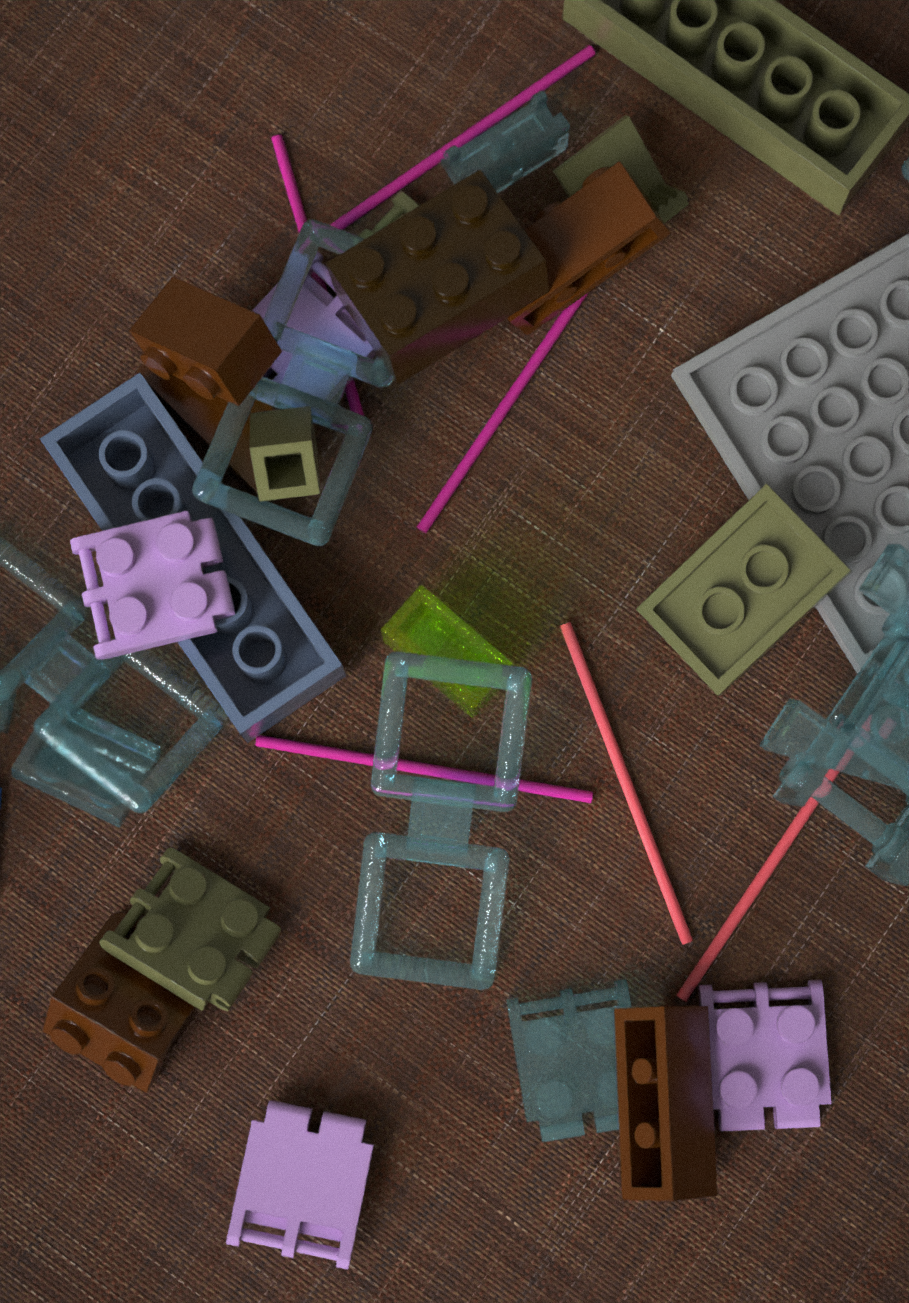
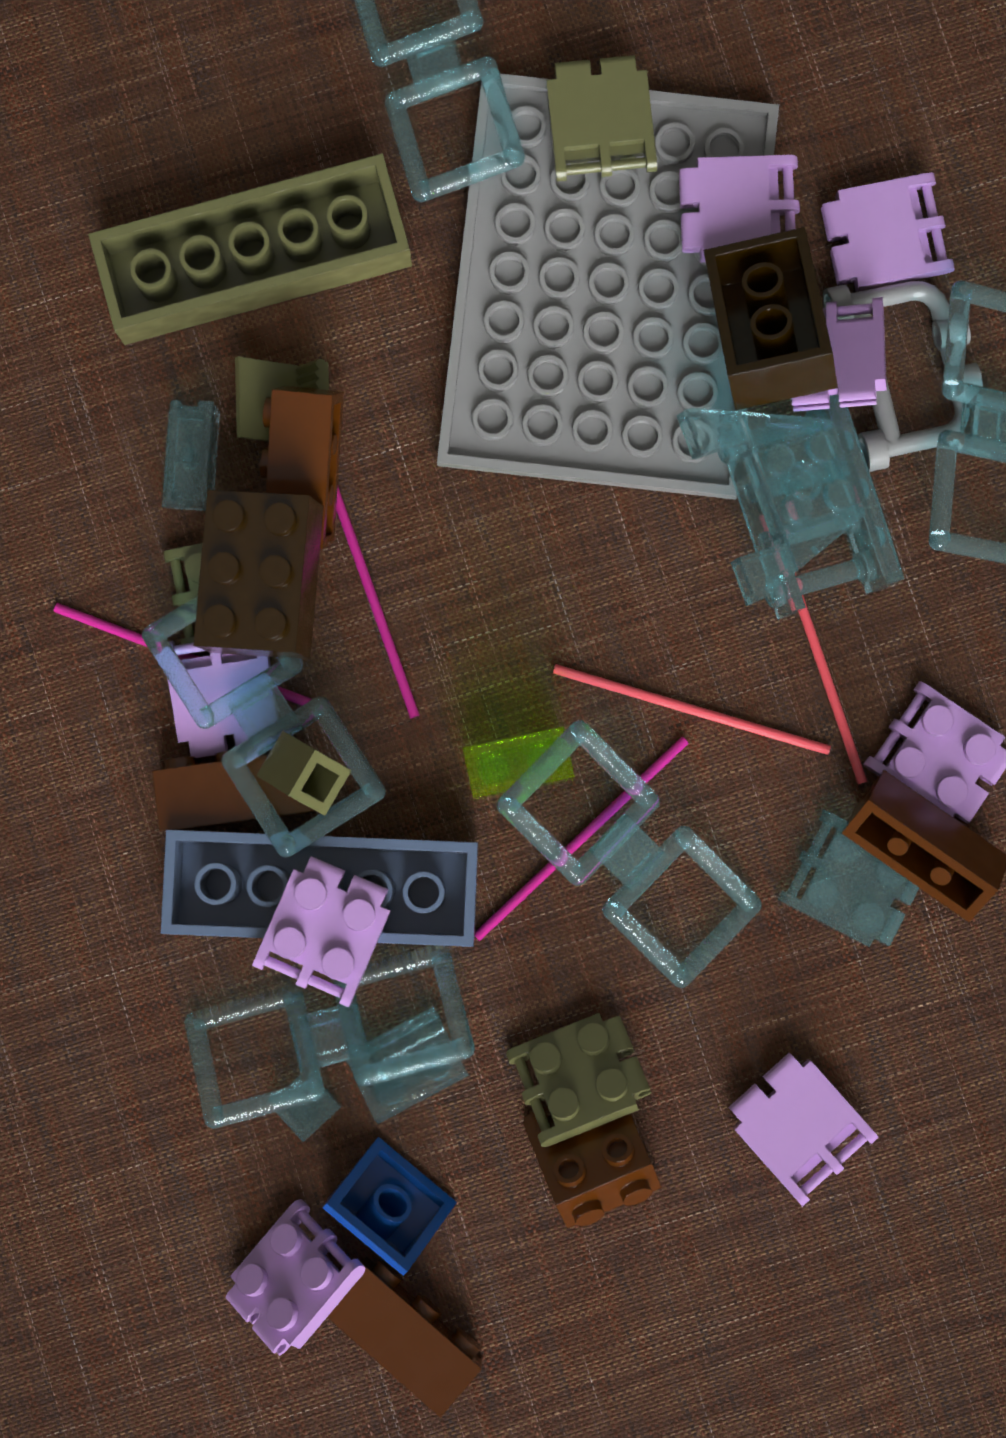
camera: 55 degrees left, 5 degrees up
reddish brown brick [129,277,282,406] -> none
dark pink axle [326,45,596,237] -> none
olive plate [636,484,852,696] -> none

